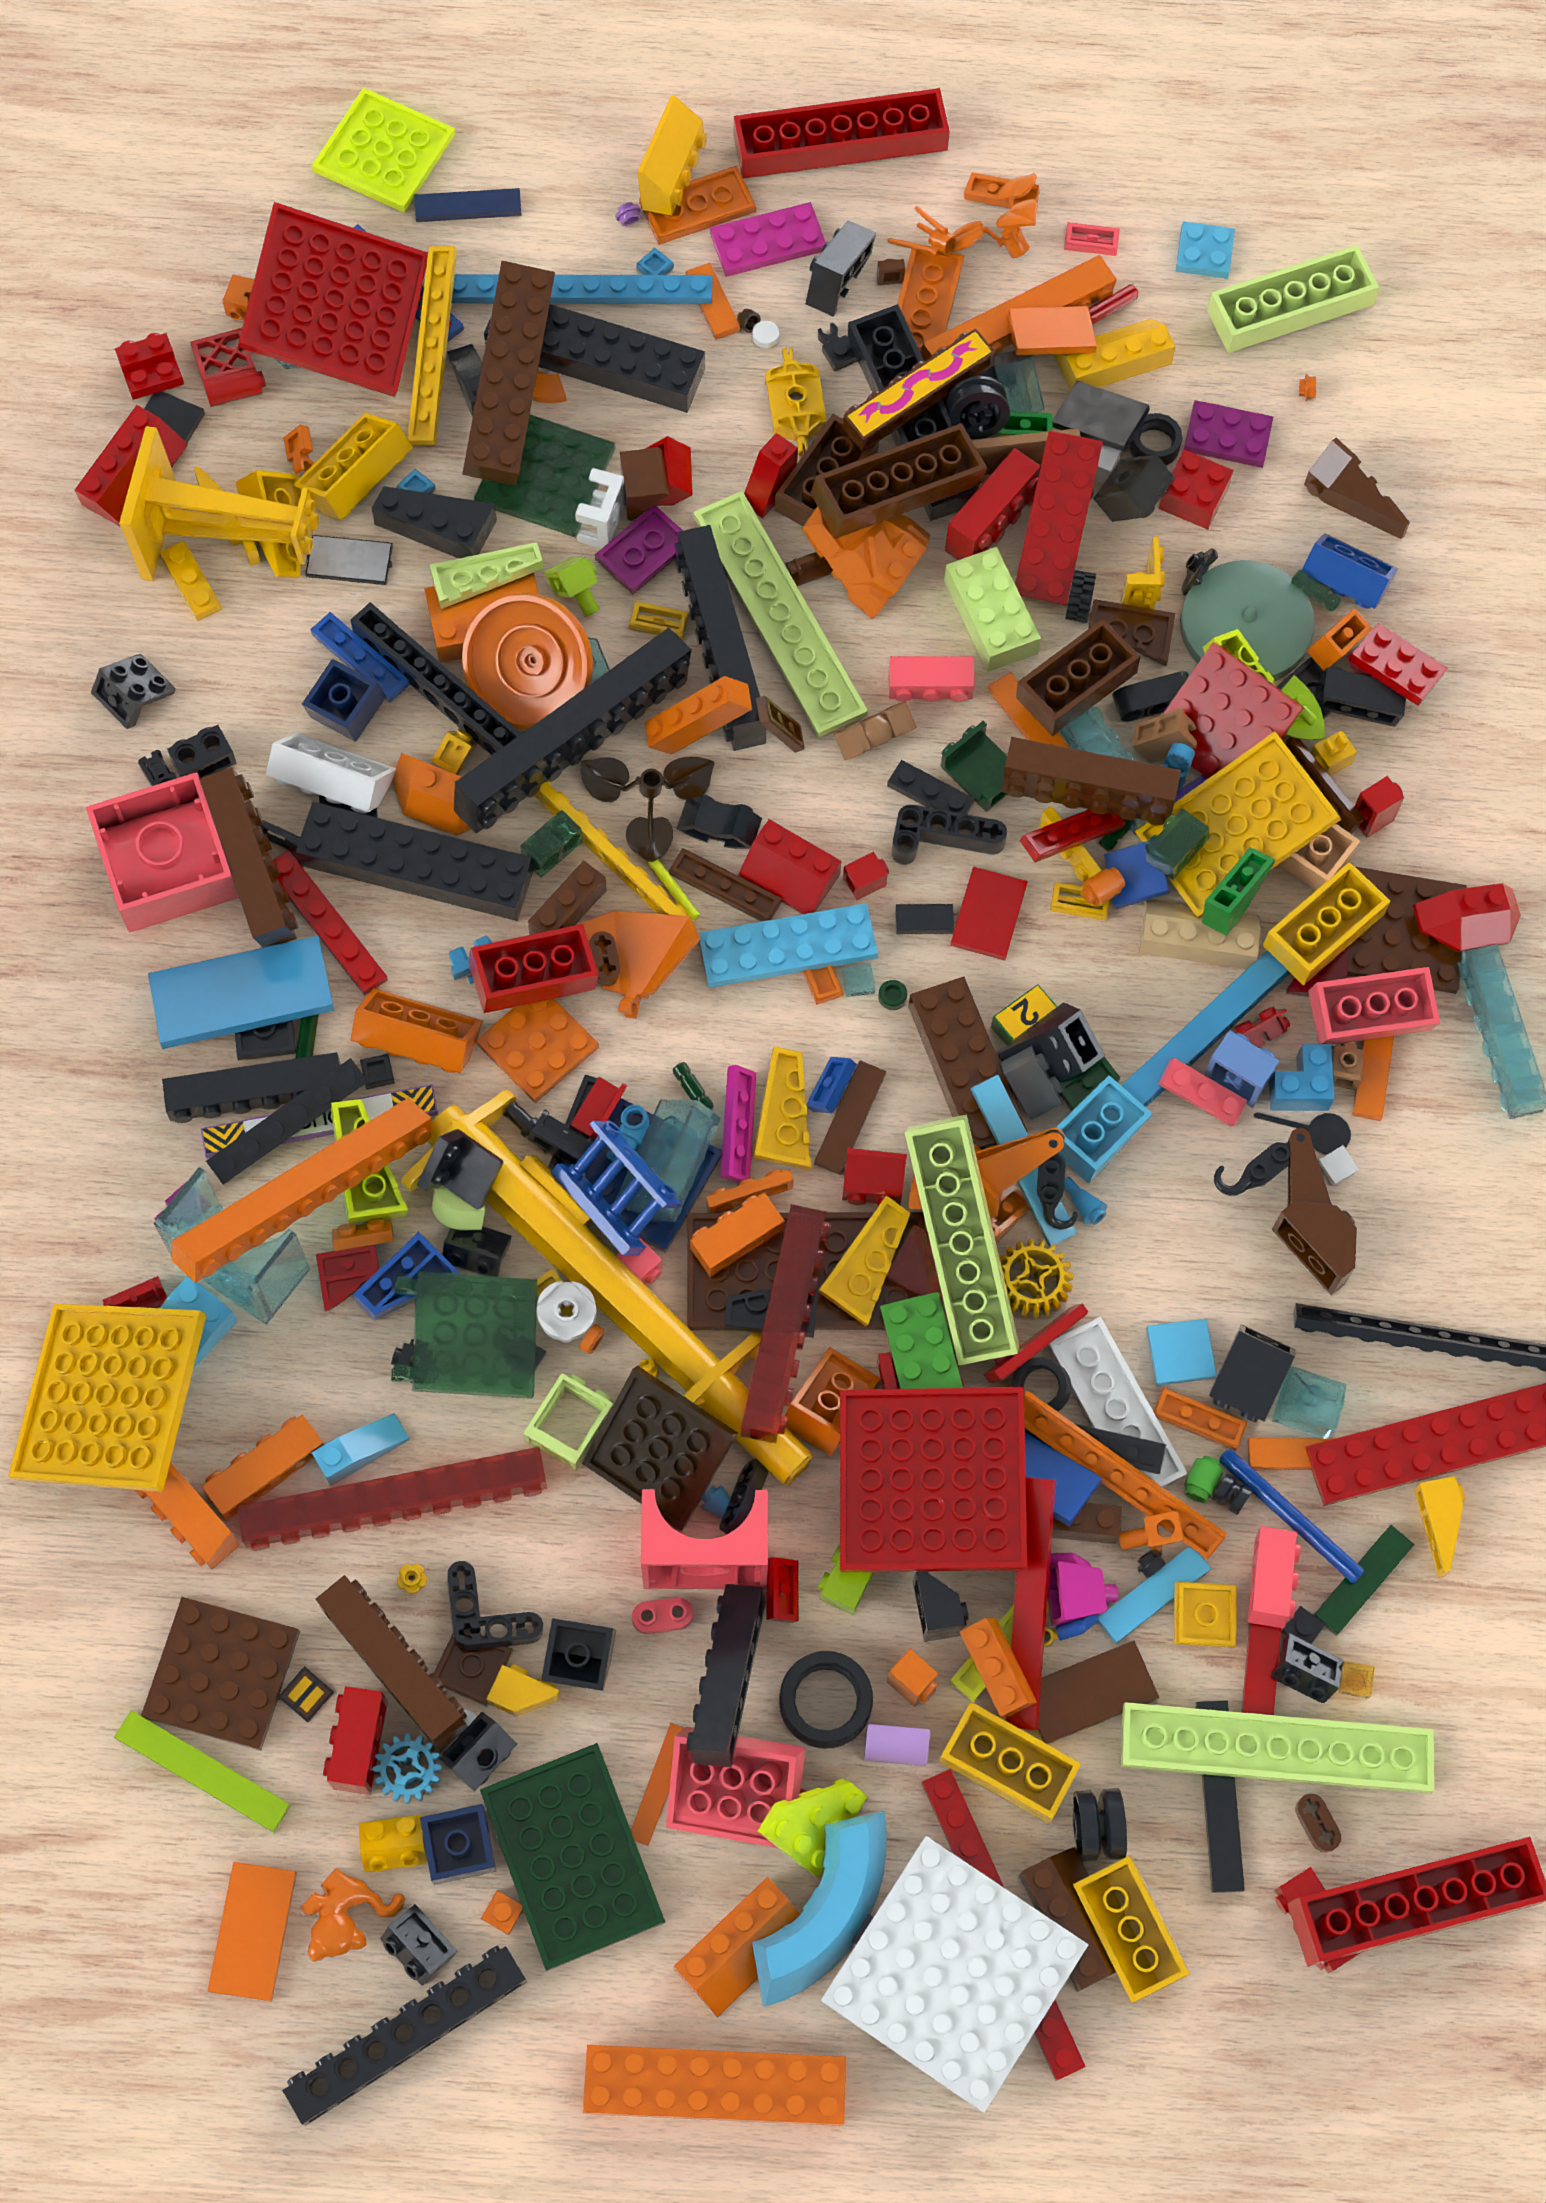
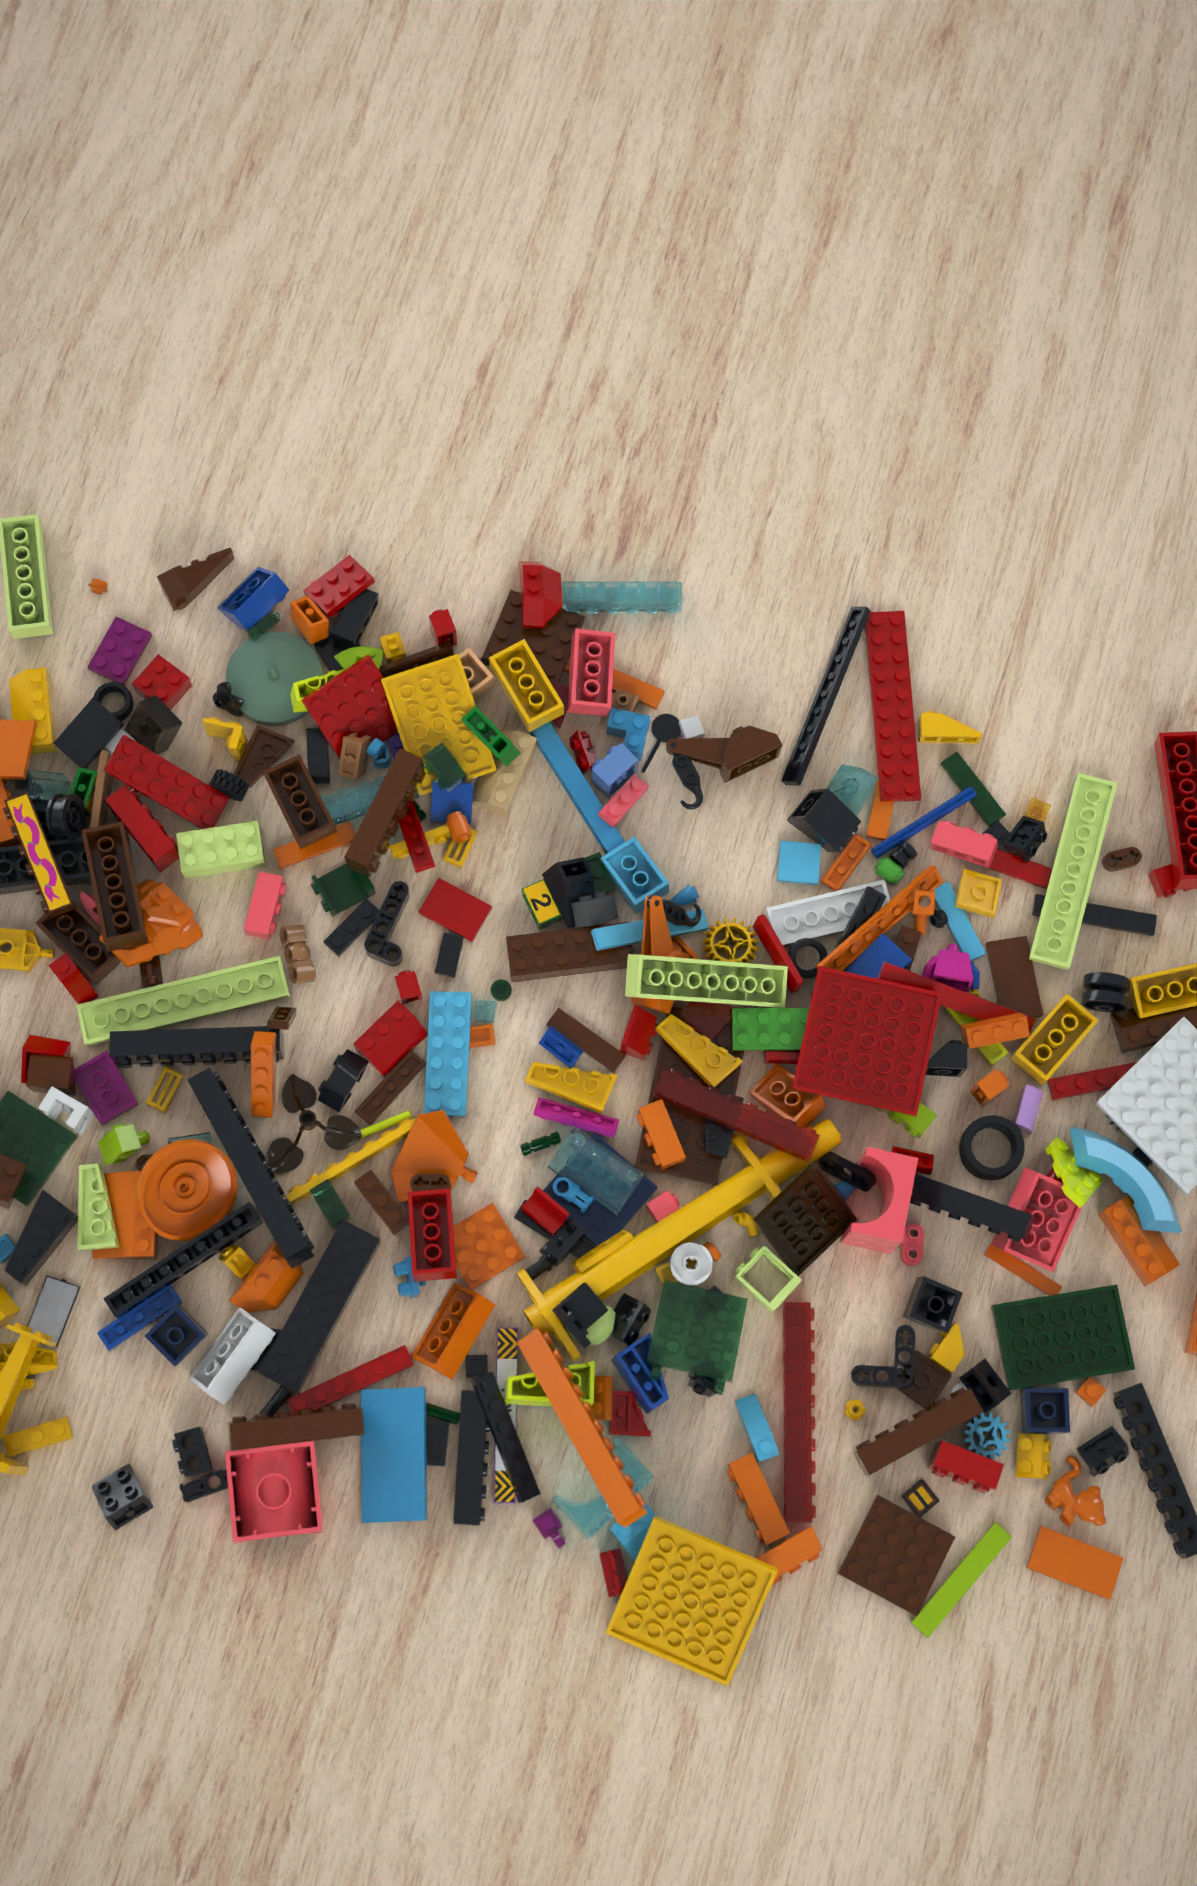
camera: 80 degrees left, 5 degrees up
blue fence [551,1121,682,1256] -> none
orange plate [706,1169,794,1213] -> none

